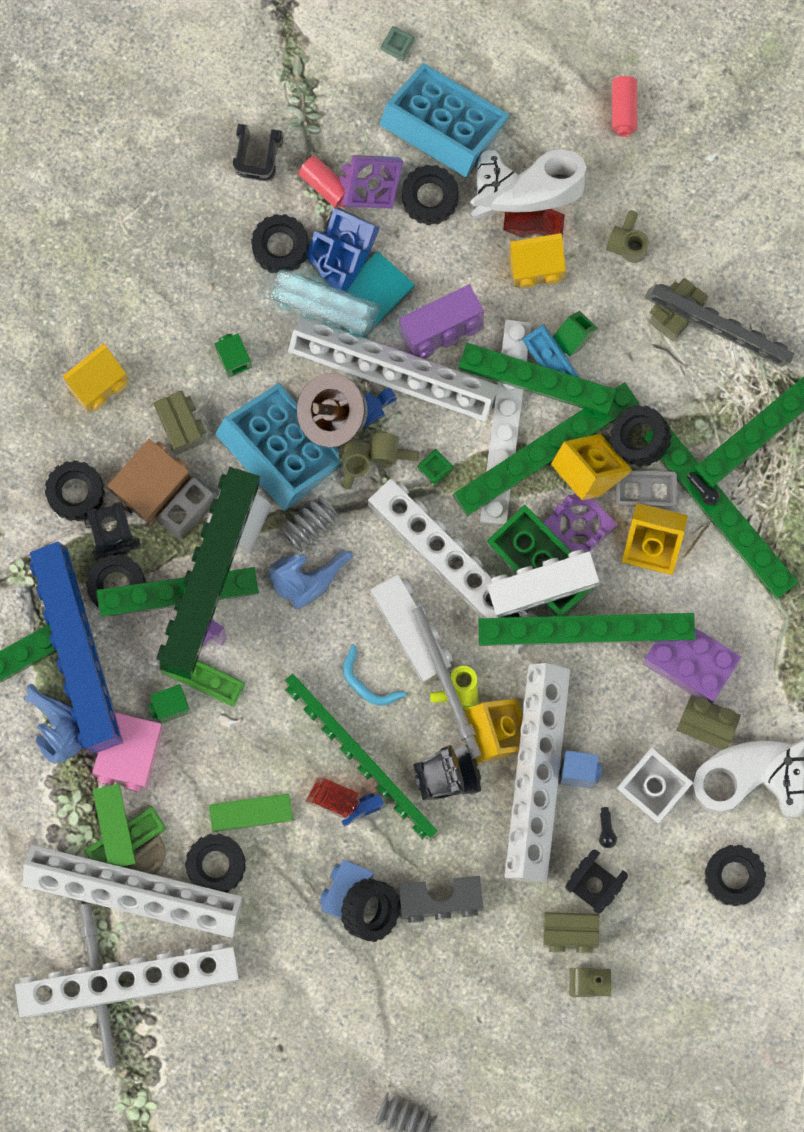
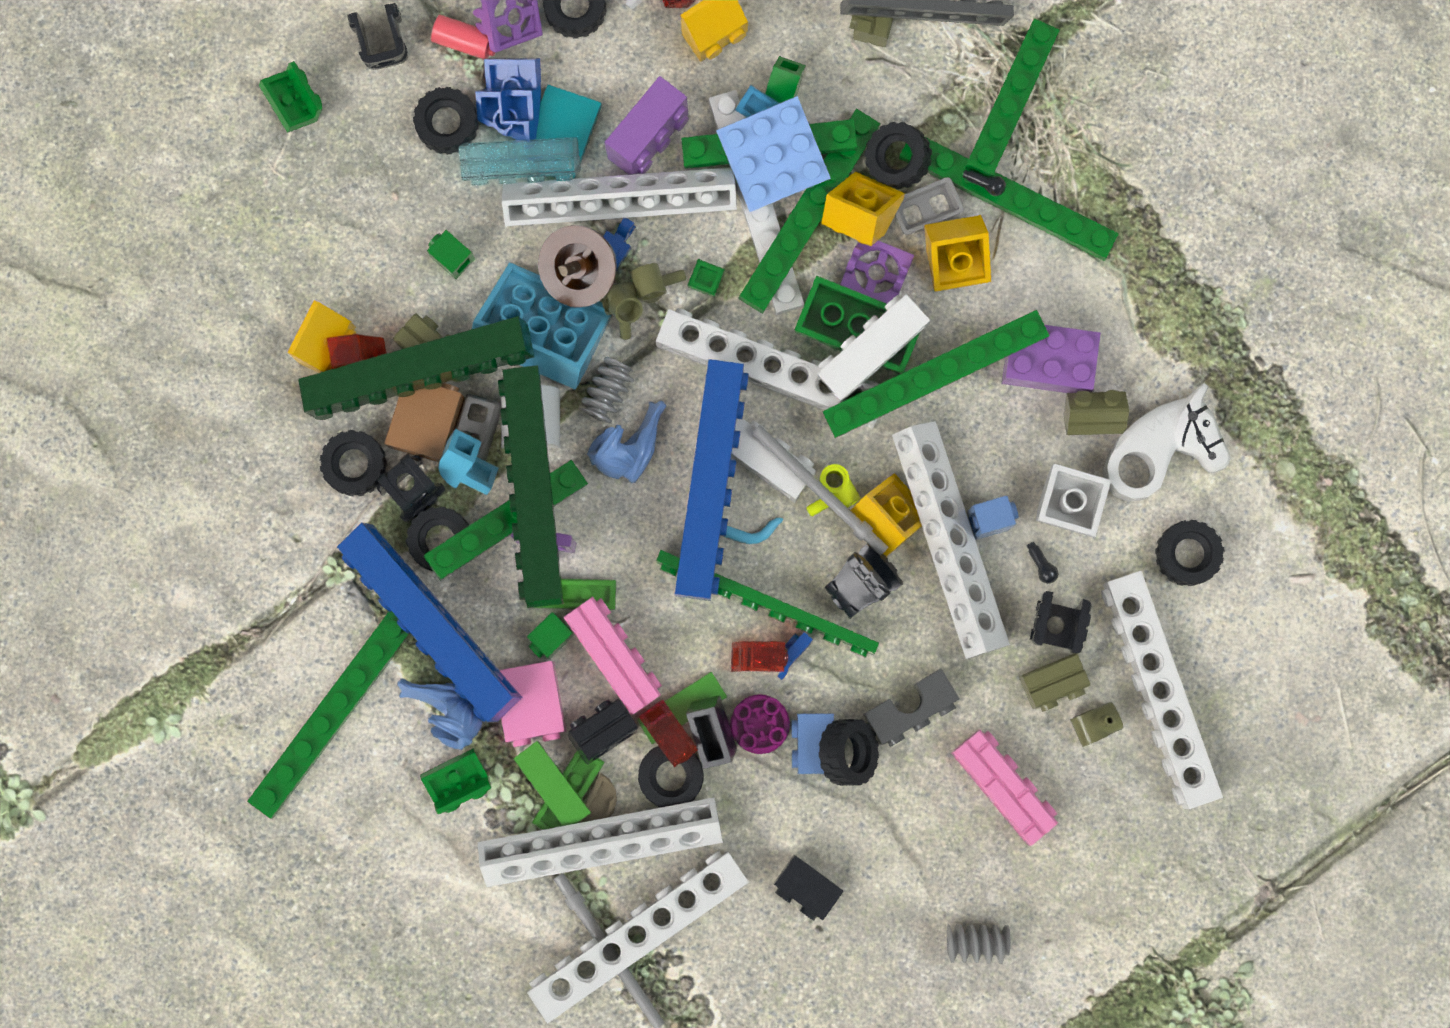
camera: 25 degrees left, 5 degrees up
none -> green bracket [259,61,322,133]
none -> dark green brick [298,316,534,420]
none -> clear red slope [326,334,387,369]
none -> green bracket [420,748,492,815]
none -> medium azure brick [439,429,499,495]
none -> bright pink brick [564,597,662,715]
none -> black brick [568,699,638,765]
none -> clear red slope [639,699,699,767]
none -> blue brick [675,359,749,601]
none -> piece [686,695,737,769]
none -> light blue plate [716,96,831,212]
none -> magenta tile [731,694,790,754]
none -> black piece [773,854,844,921]
none -> bright pink brick [951,730,1058,846]
none -> white brick [1101,571,1223,809]

